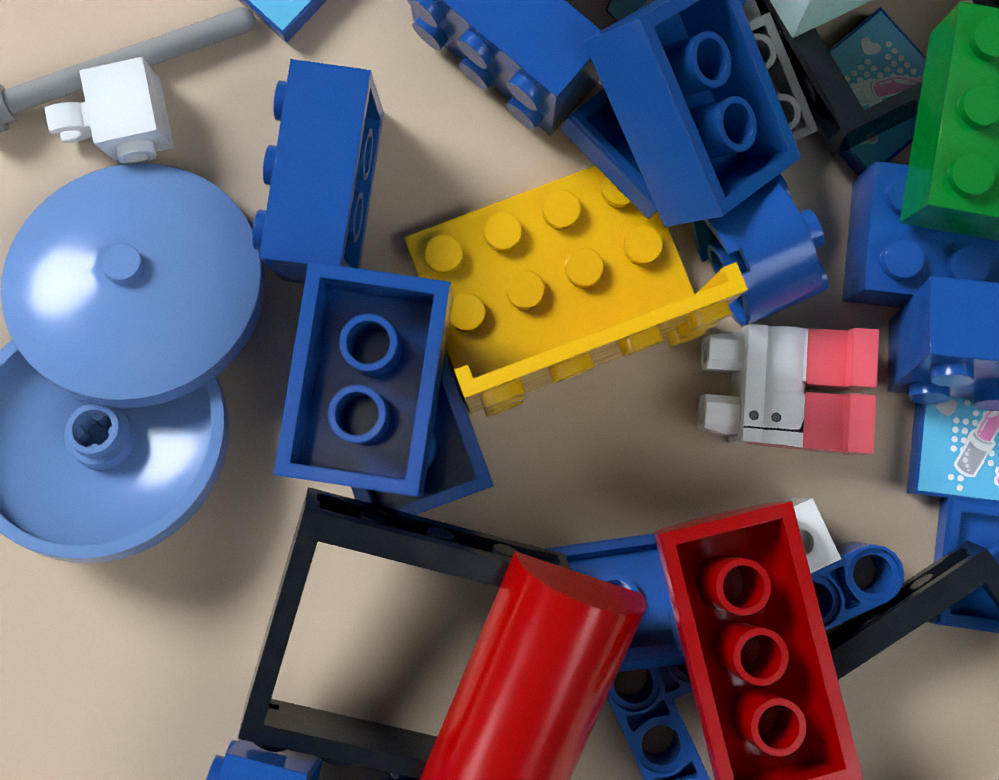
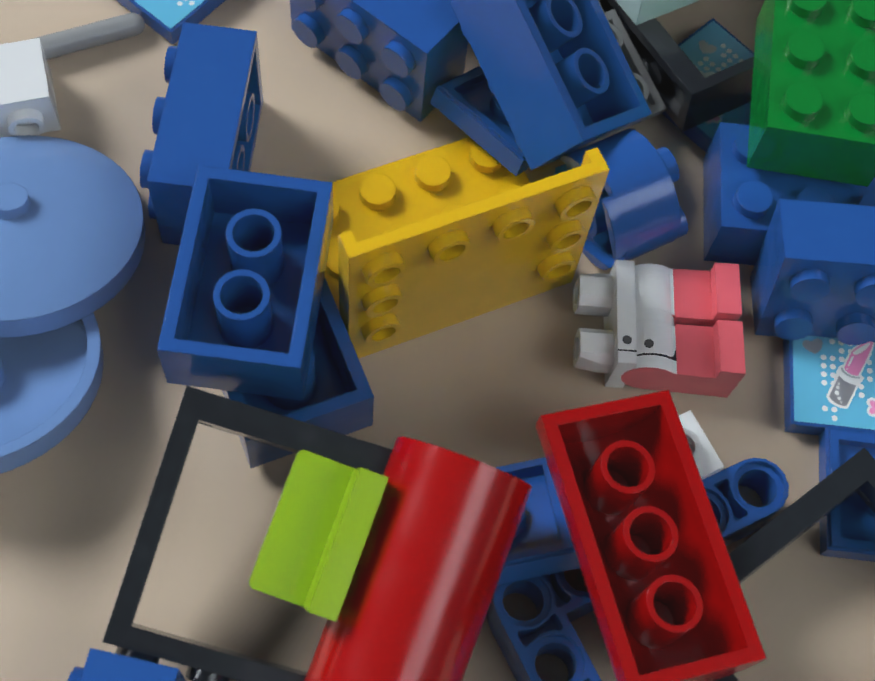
camera: 10 degrees left, 20 degrees down
none -> lime panel [249,450,389,622]

